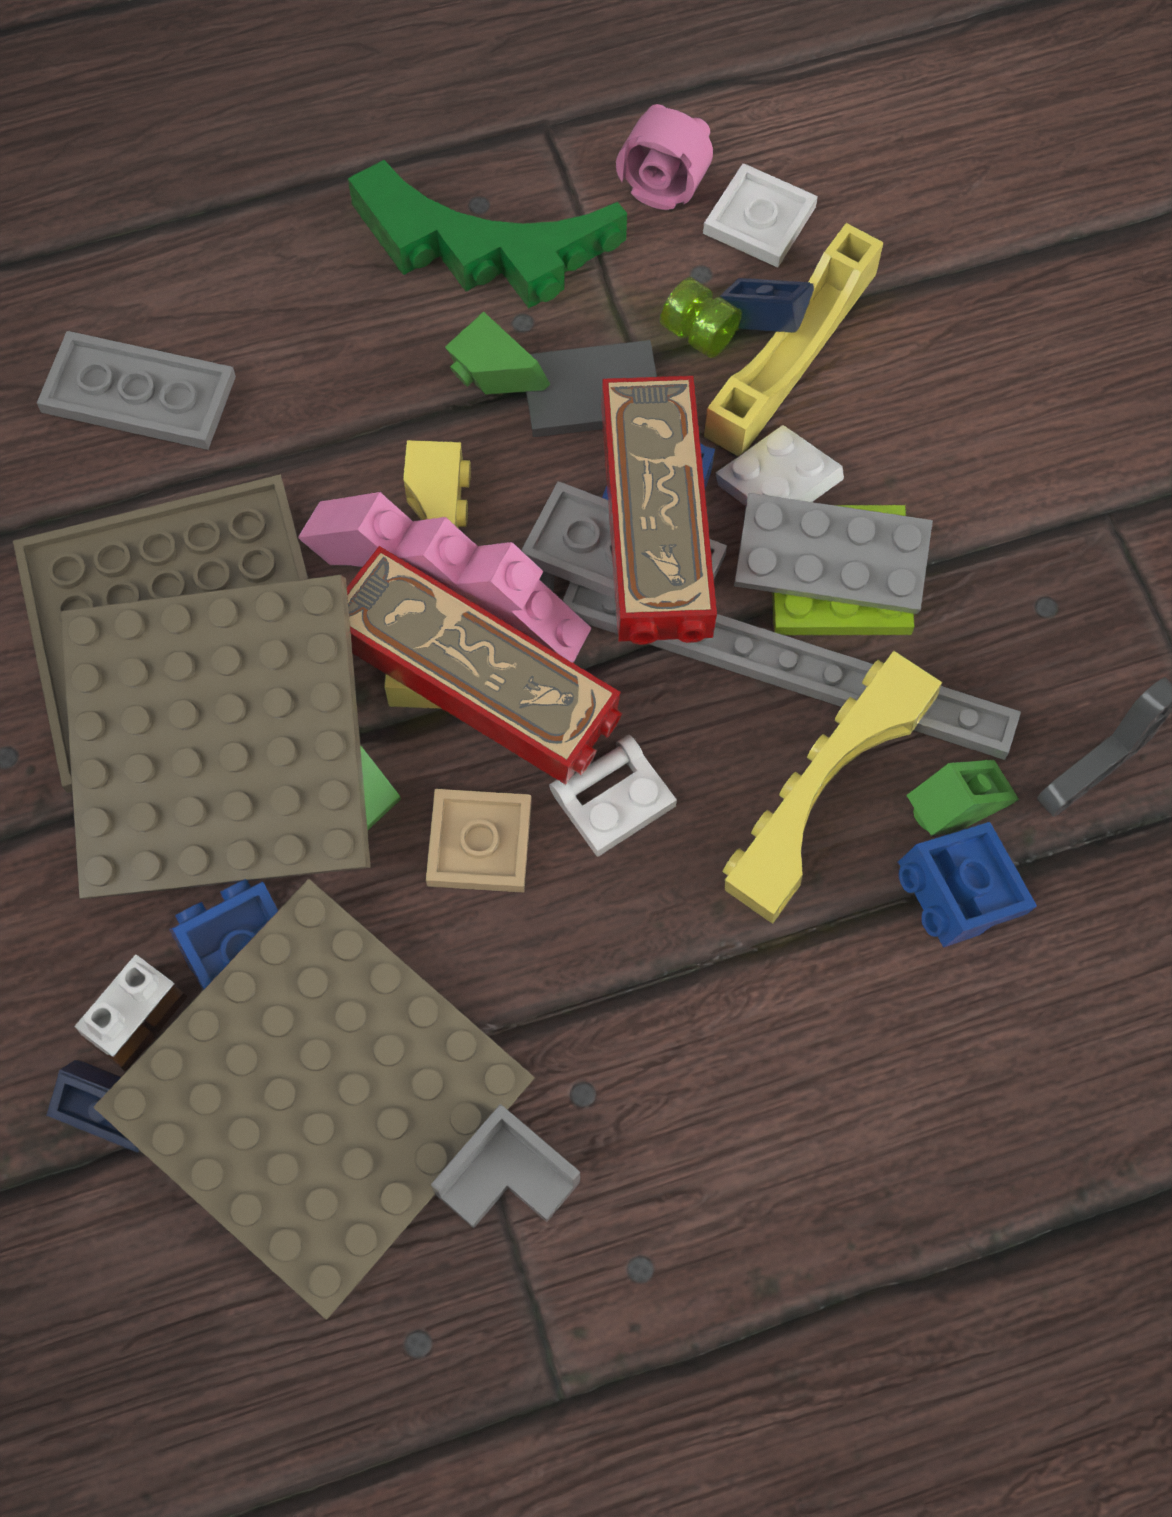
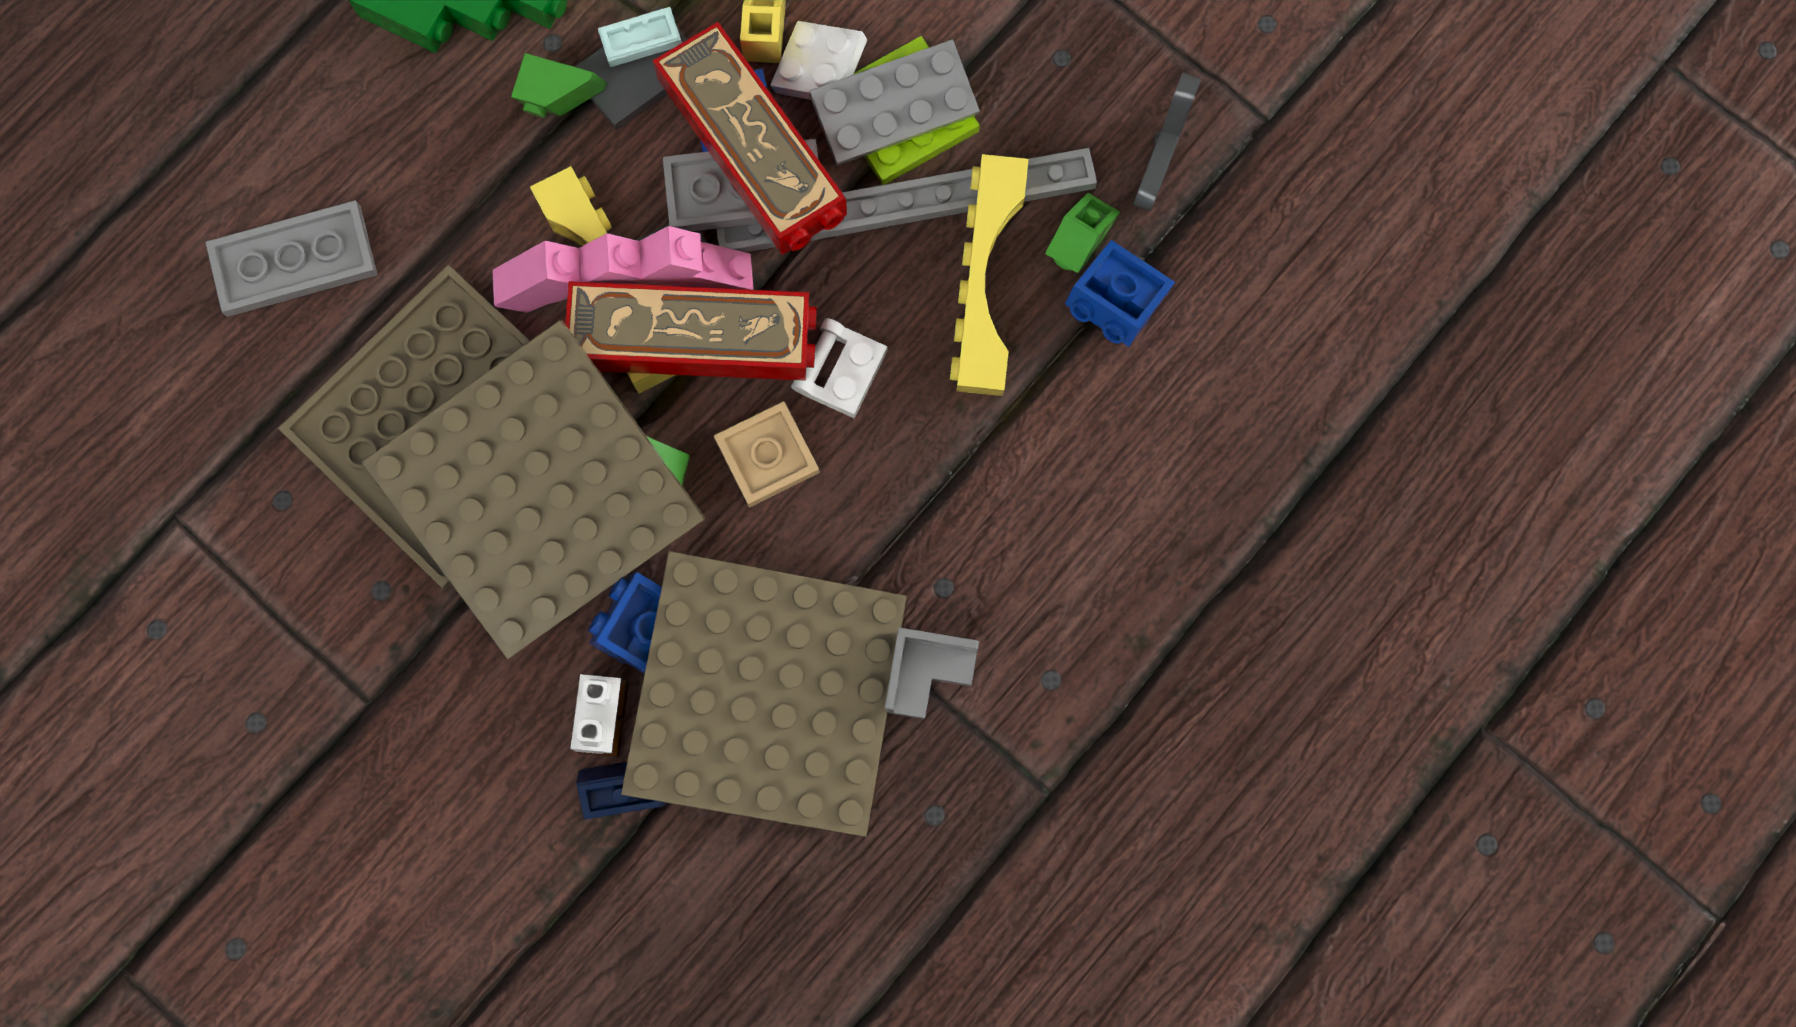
camera: 30 degrees left, 10 degrees up
none -> light aqua plate [598,7,682,67]

